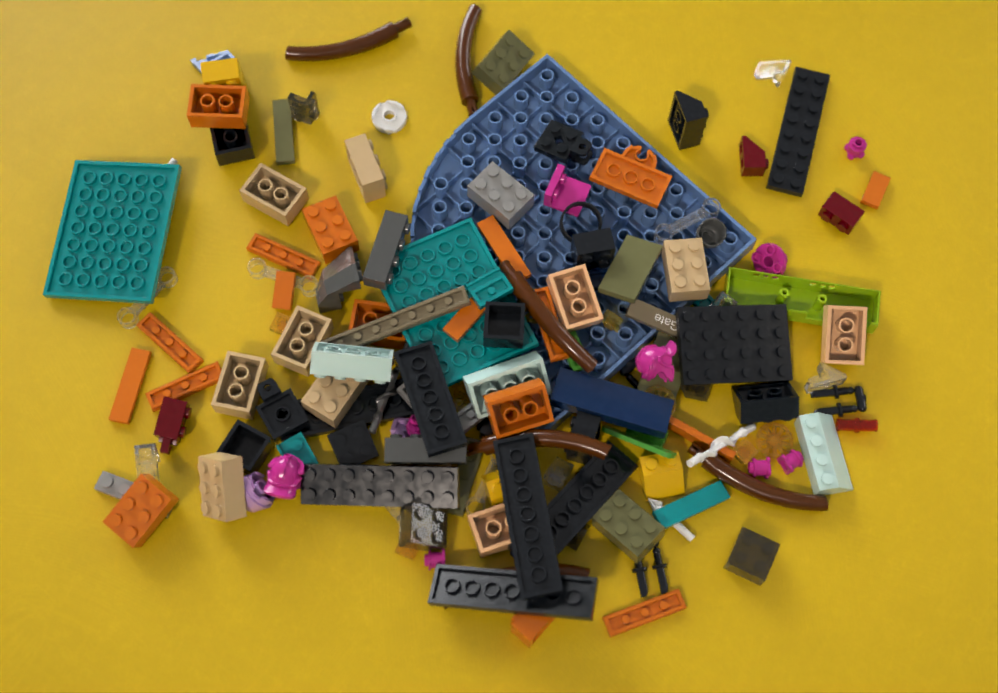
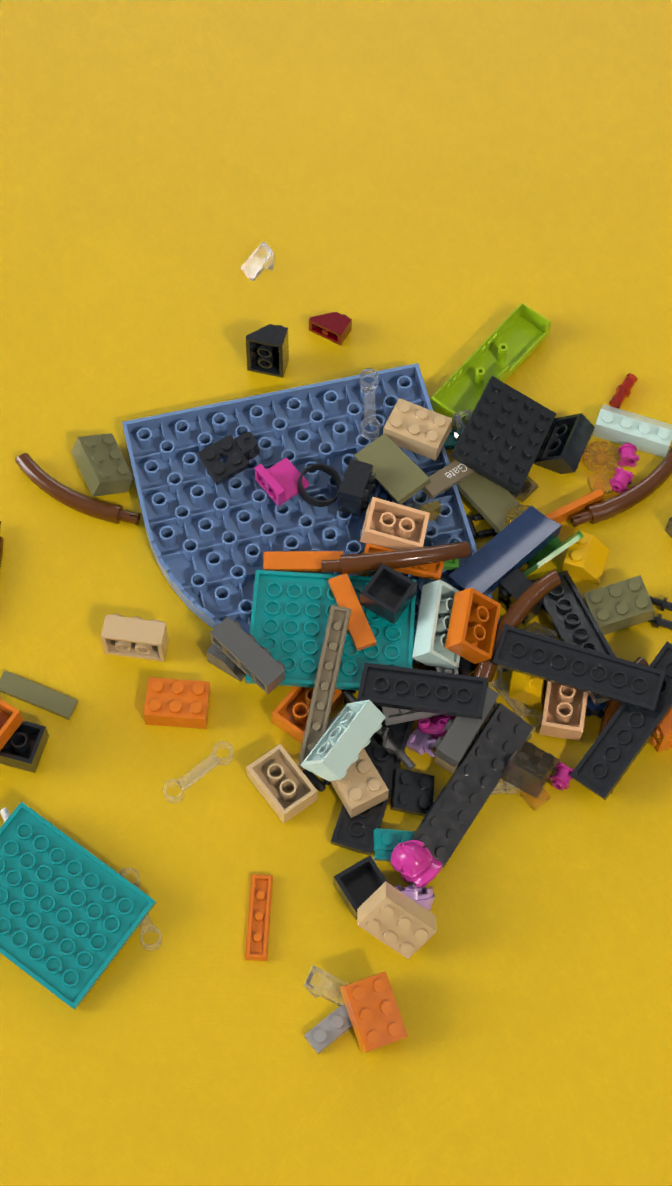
camera: 60 degrees left, 5 degrees down
orange tile [109,348,152,425] -> none
orange tile [136,312,204,374] -> none
dark red hinge [153,396,192,455] -> none
tan brick [211,351,269,420] -> none
tan brick [239,163,309,227] -> none
orange tile [246,233,321,280] -> none
black plate [256,378,310,441] -> none
clear yellow plate [269,312,290,335] -> none
orange tile [272,270,297,310] -> none
clear smoke bracket [287,91,320,125] -> none
dark grey brick [315,246,363,313] -> none
white tile [371,100,407,134] -> none
teal plate [465,267,514,310] -> none
light grey brick [467,161,535,230] -> none
orange plate [589,145,672,209] -> none
dark pink helmet [635,340,677,382] -> none
white piece [648,498,695,542] -> none
teal tile [652,480,730,529] -> none
white piece [686,423,756,468] -> none
dark grey hair [696,218,727,249] -> none
dark pink plate [751,243,788,278] -> none
black plate [766,67,830,197] -> none
clear slope [804,362,847,394] -> none
black piece [810,385,867,417] -> none
dark red brick [818,191,865,235] -> none
light nougat brick [820,305,868,365] -> none
dark pink brick [844,137,867,160] -> none
orange tile [860,171,891,210] -> none

